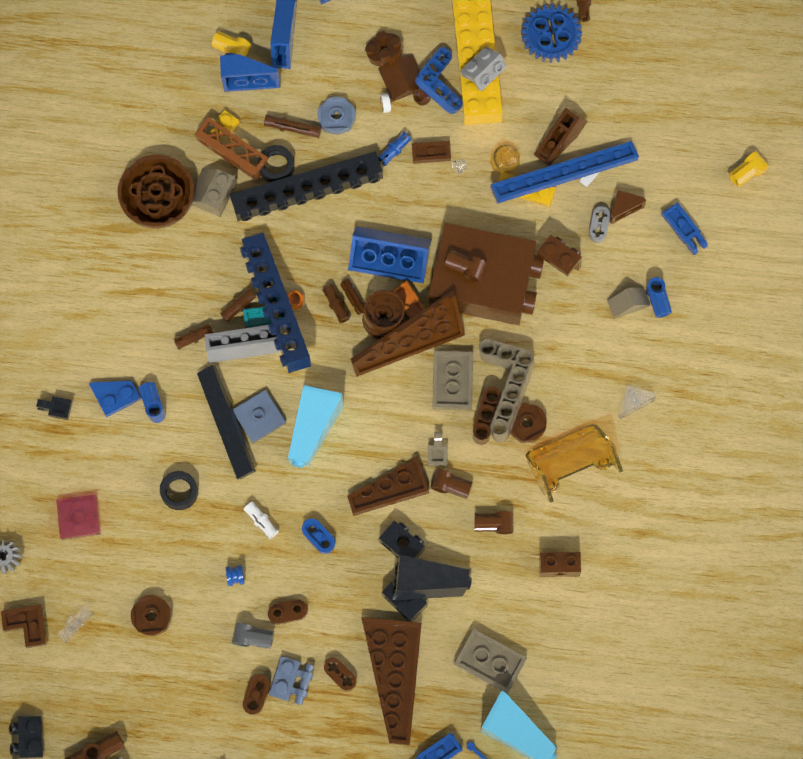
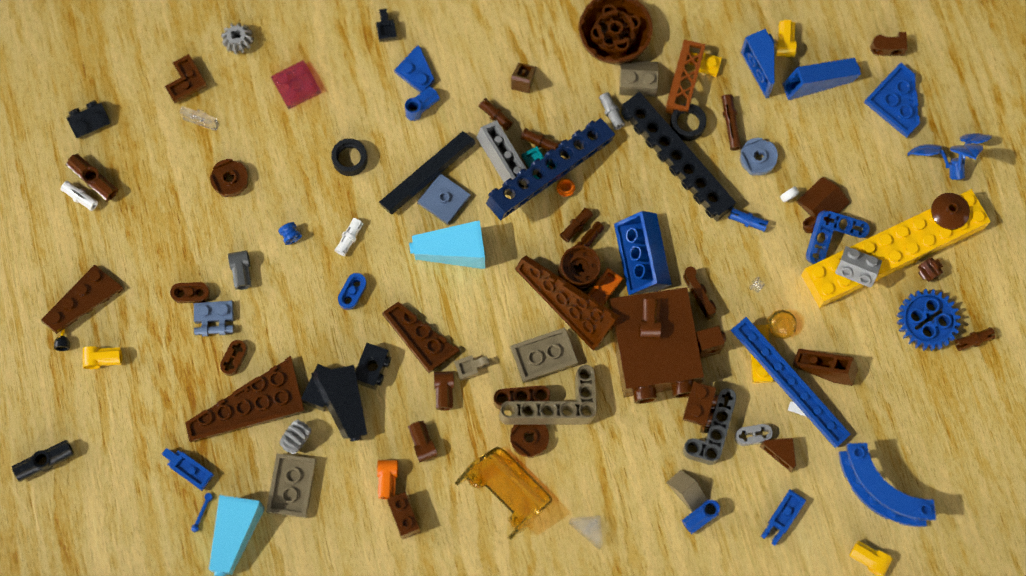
camera: 65 degrees right, 0 degrees up
reddish brown plate [268,599,308,625] -> none
reddish brown plate [365,31,403,66] -> none
reddish brown plate [412,141,451,164] -> none
none -> light grey gear [280,420,311,454]
none -> orange piece [377,460,398,500]
none -> reddish brown slope [511,63,536,93]
none -> light grey pin [599,92,625,130]
none -> reddish brown plate [683,267,717,321]
none -> dark grey beam [683,388,736,465]
none -> reddish brown brick [696,326,726,359]
none -> blue fence [838,443,936,527]
none -> reddish brown gear [918,257,943,282]

